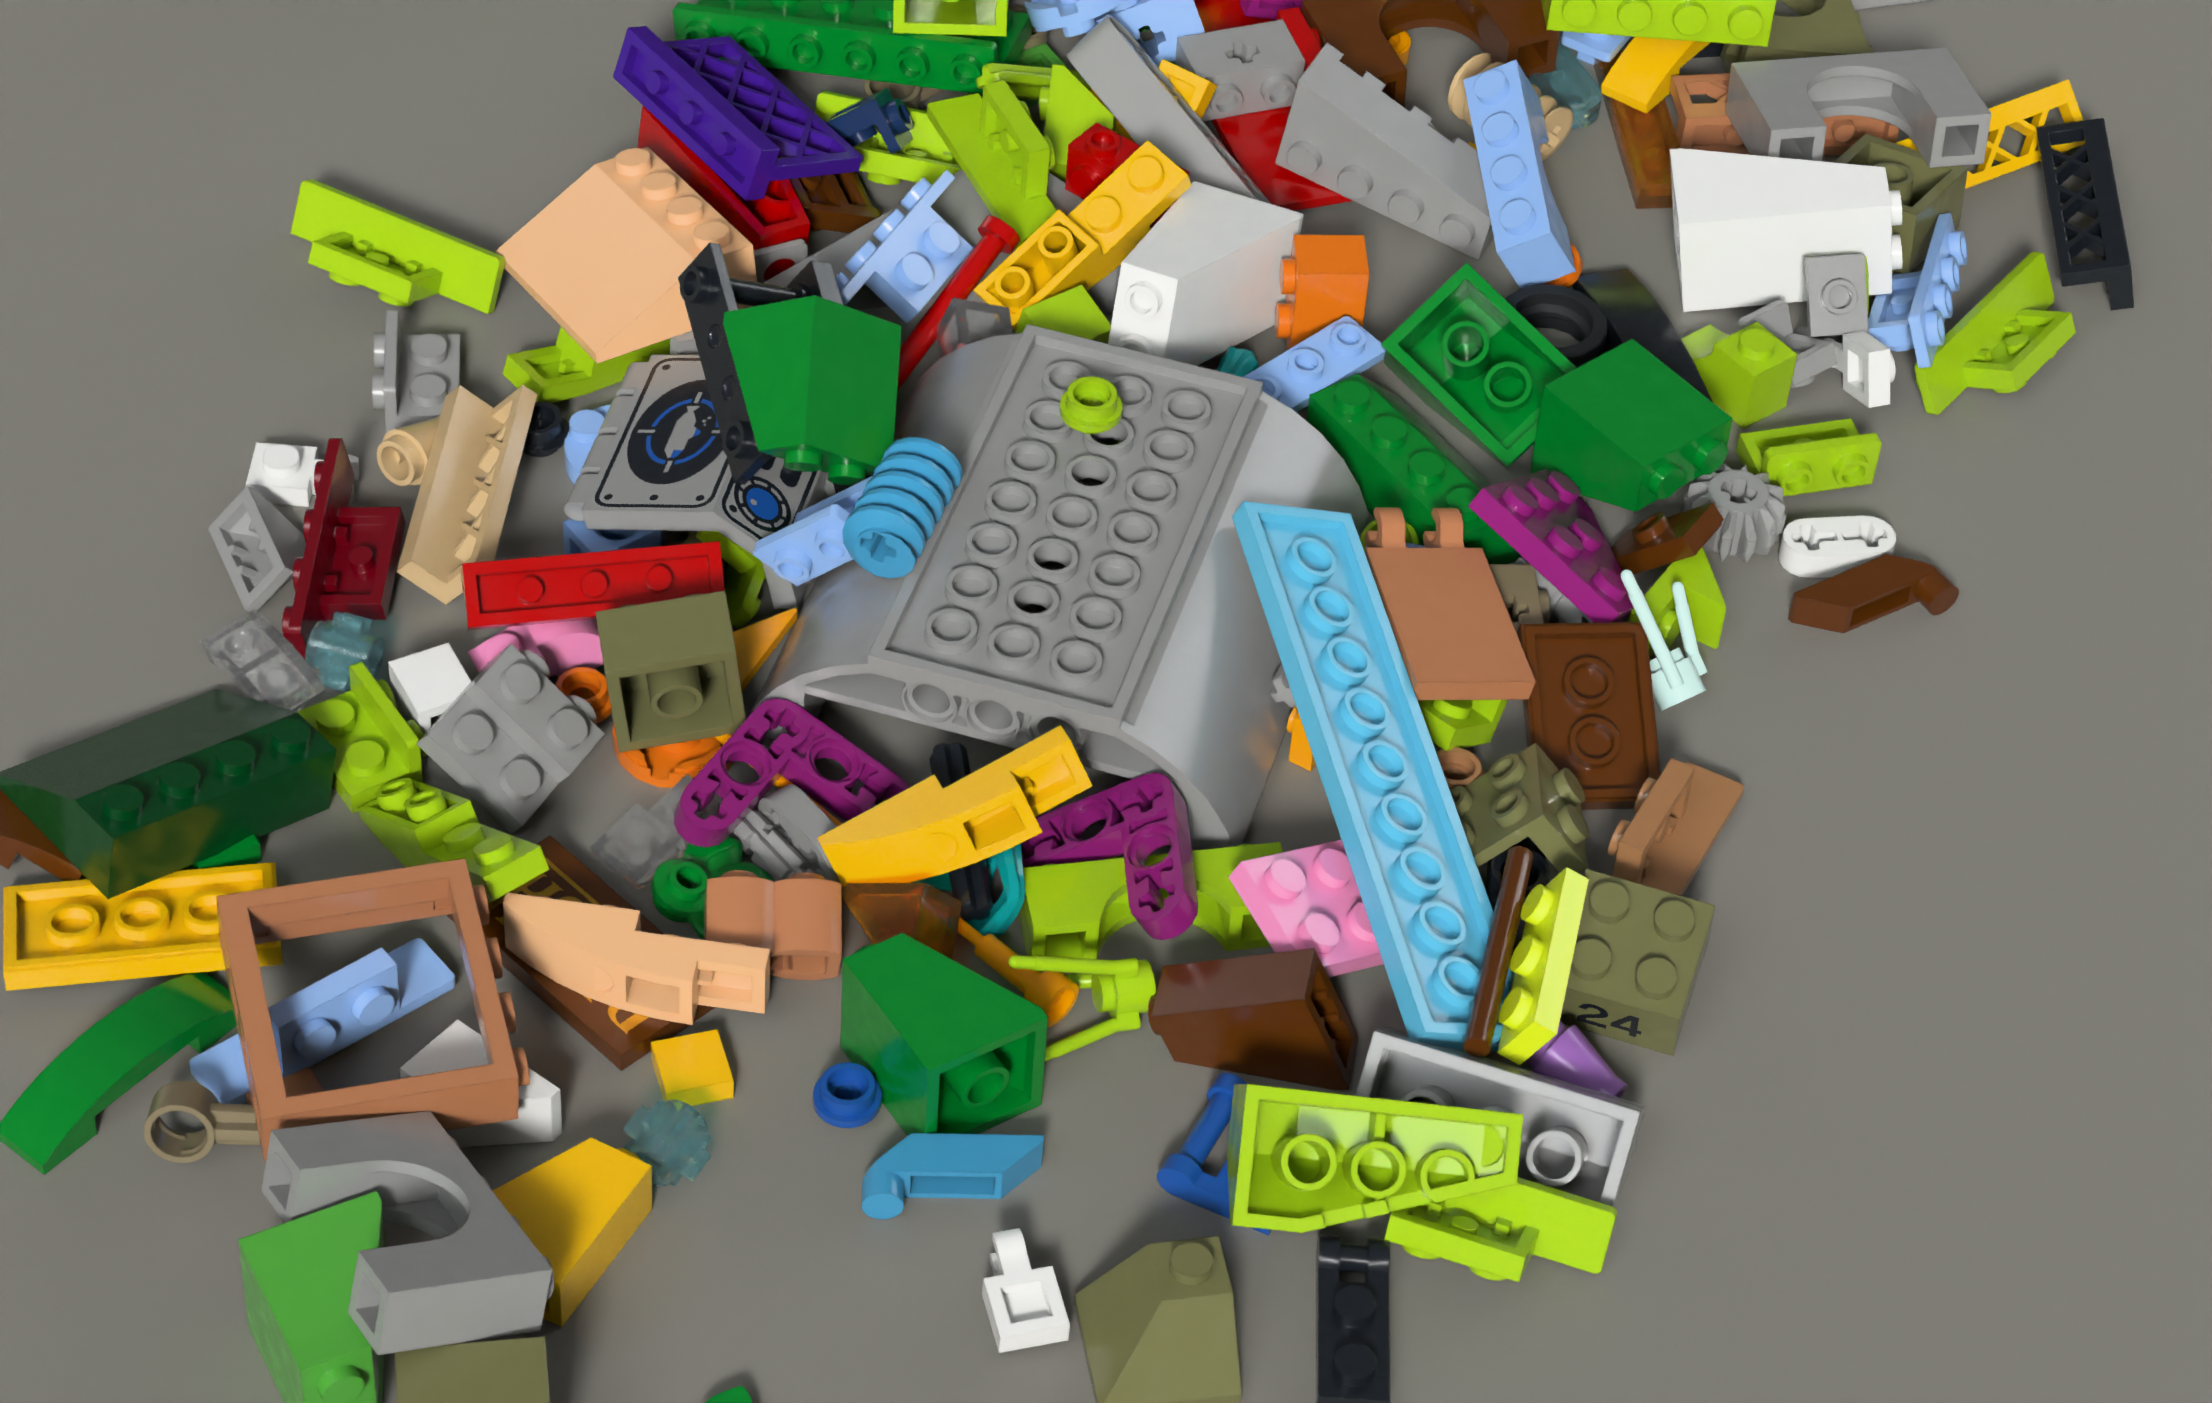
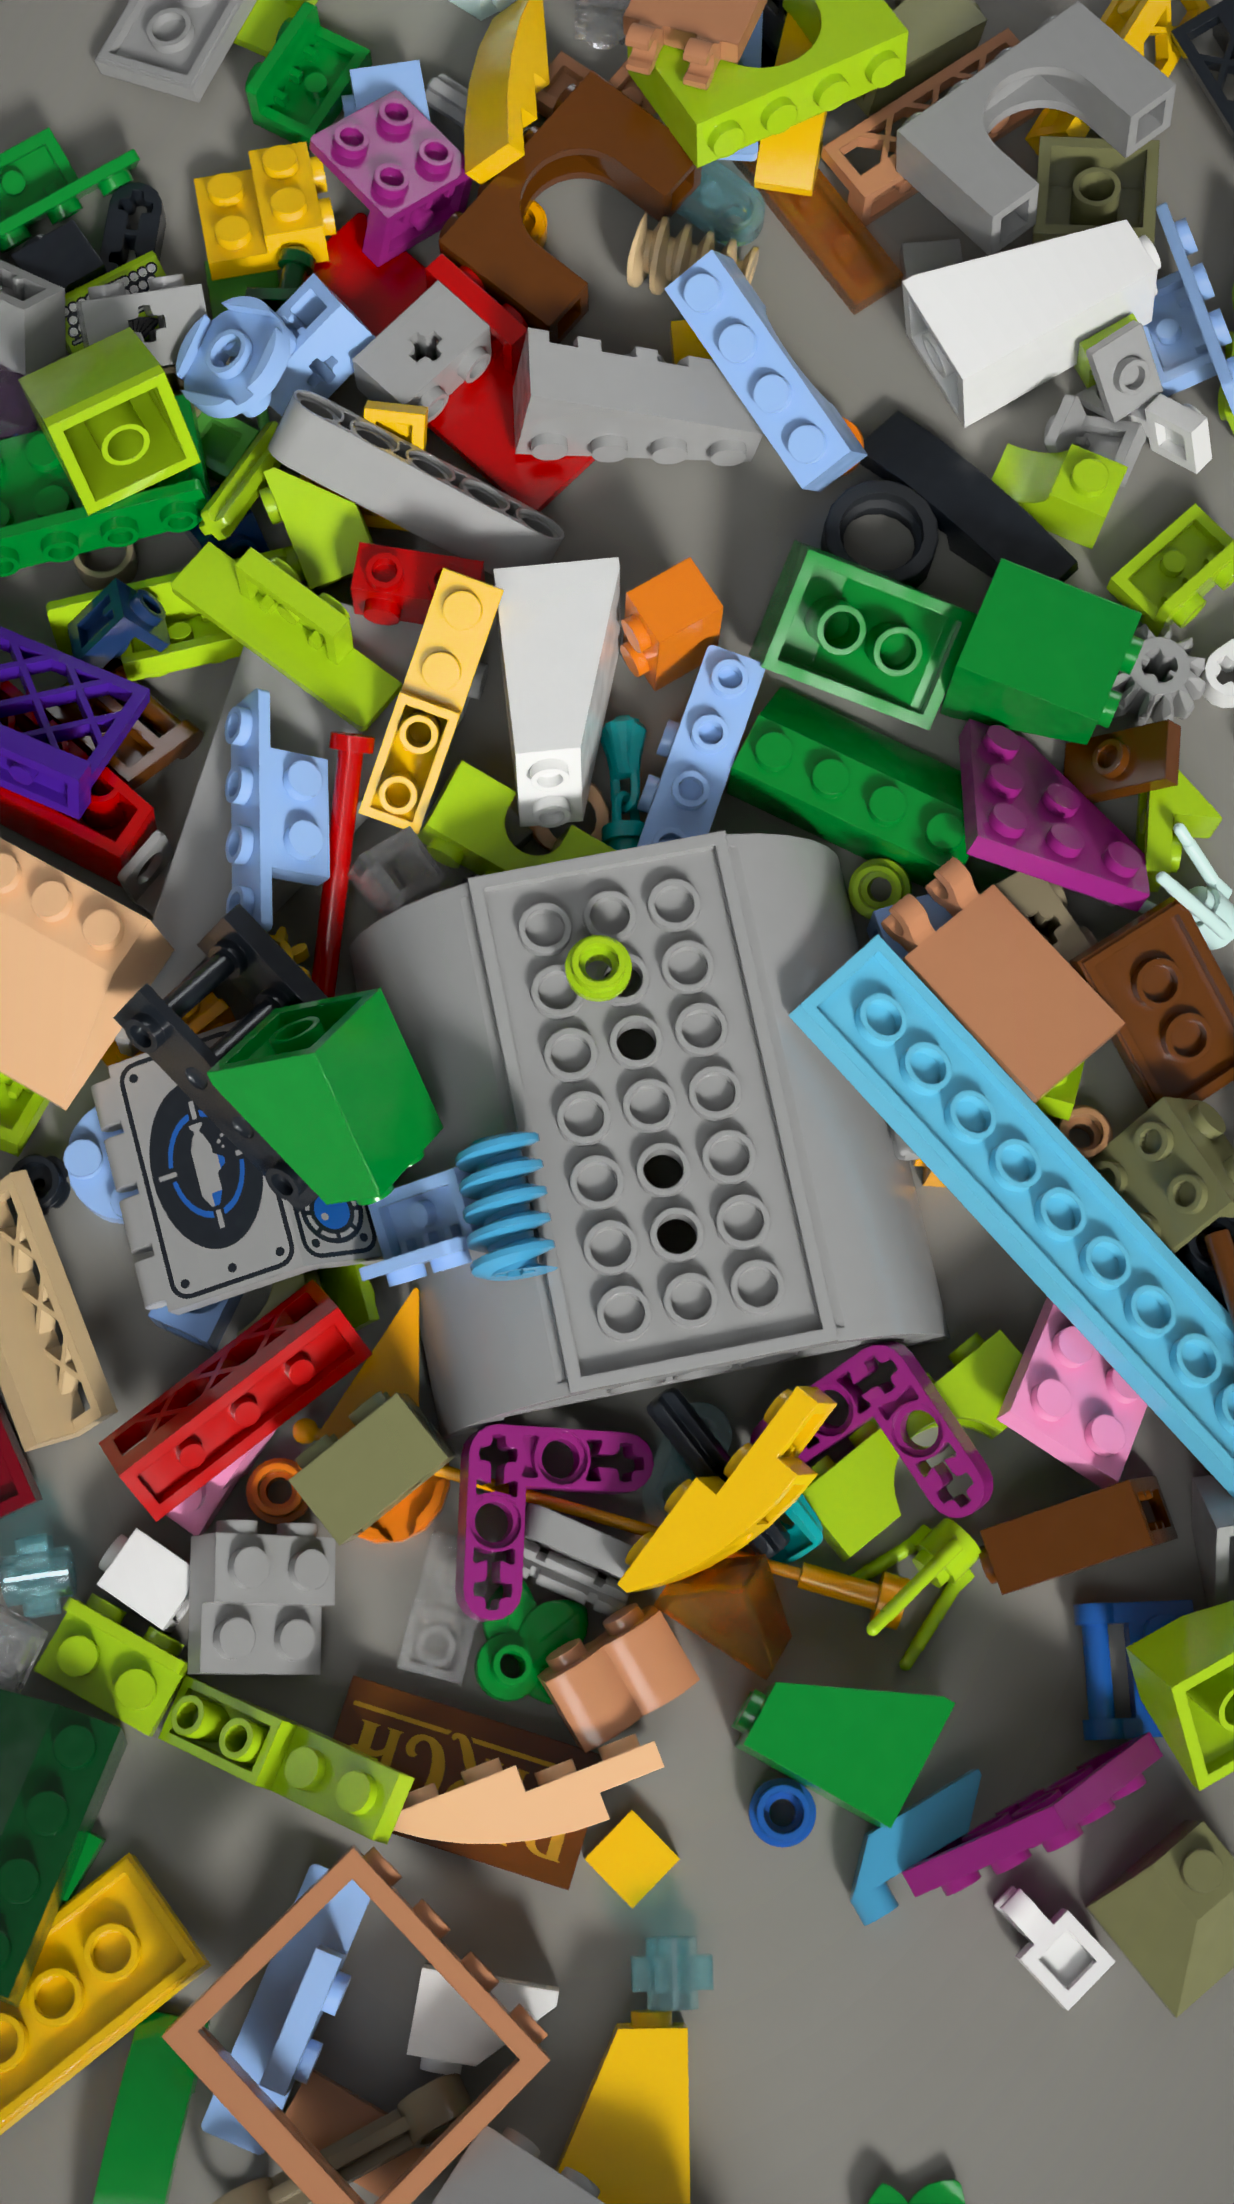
camera: 30 degrees left, 30 degrees up
none -> magenta plate [902,1731,1163,1897]

